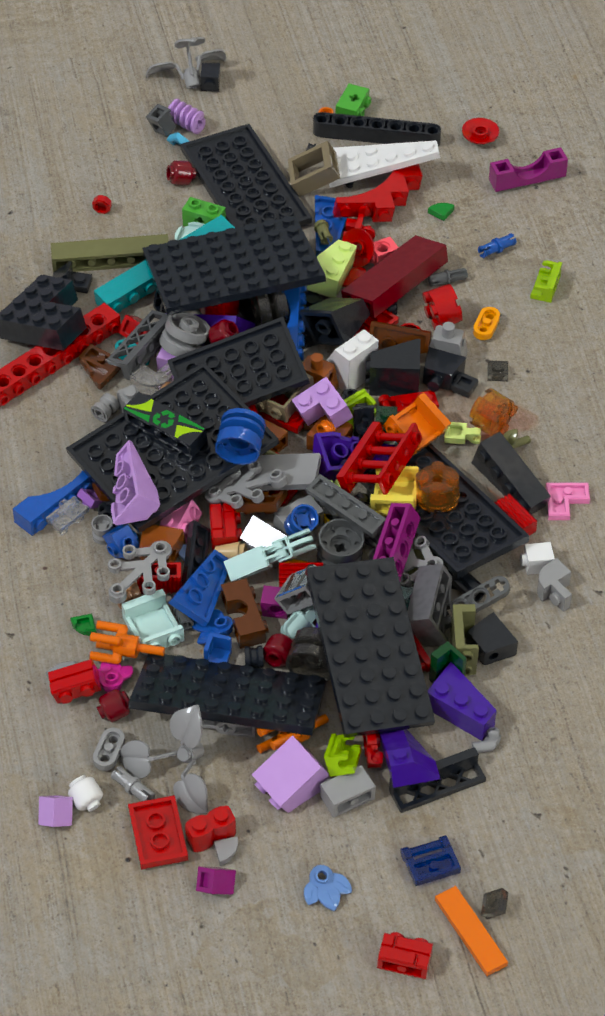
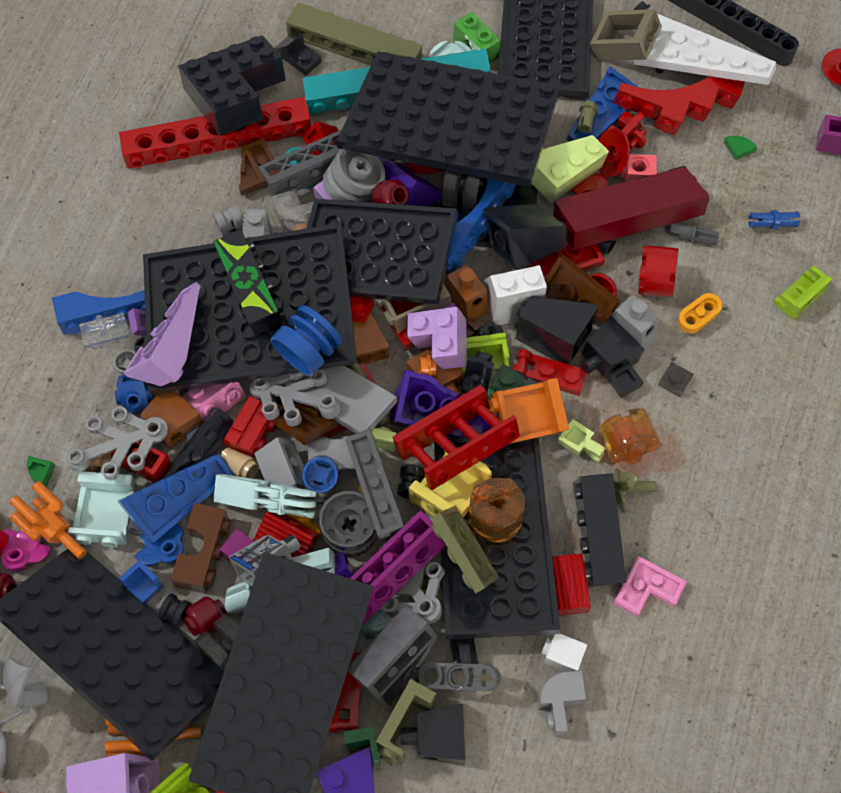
camera: 30 degrees right, 15 degrees up
none -> olive plate [430,505,499,594]

